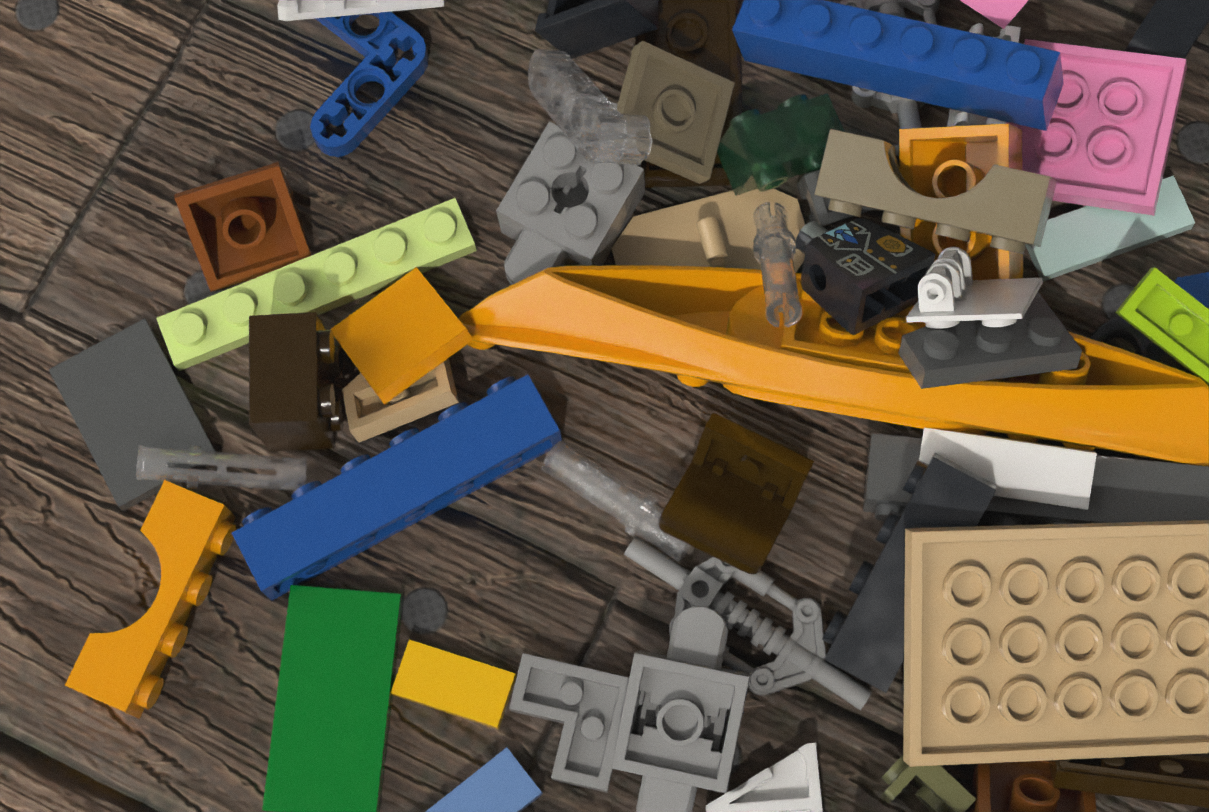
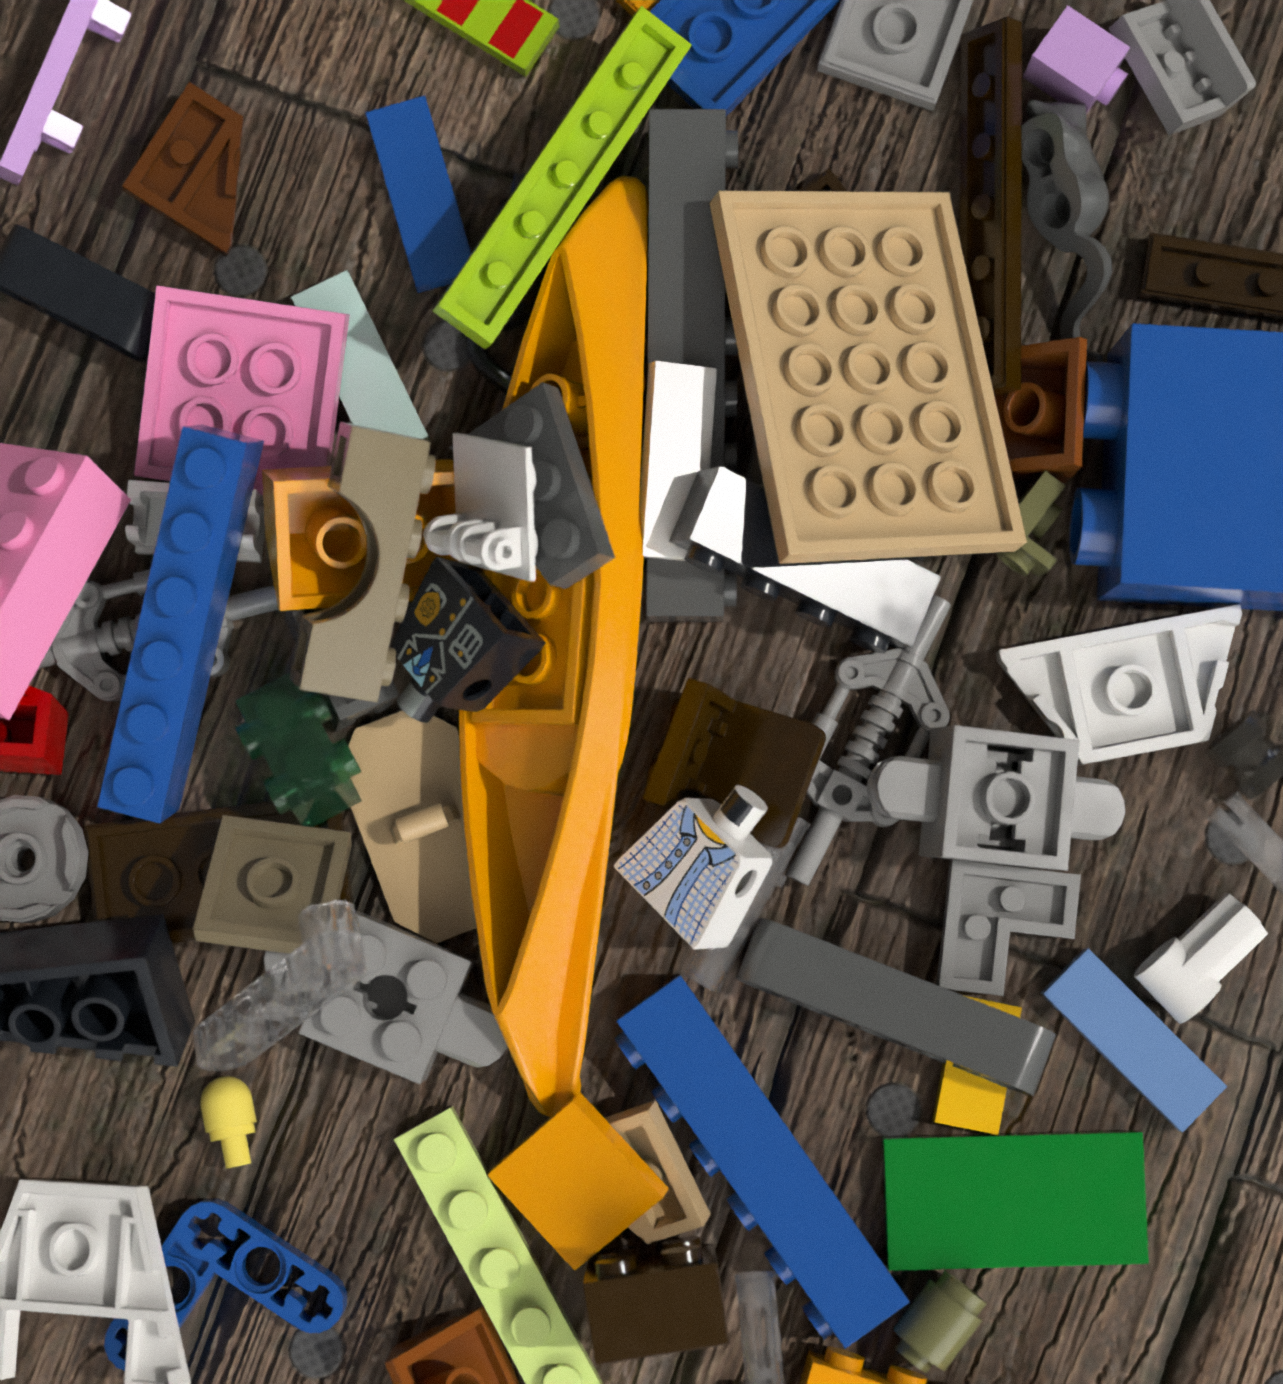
camera: 100 degrees left, 10 degrees up
clear pin [753,202,802,327] -> none
none -> light yellow cylinder [200,1076,257,1169]
none -> torso [613,785,772,949]
none -> dark grey beam [735,918,1056,1097]
none -> olive brick [893,1270,987,1373]

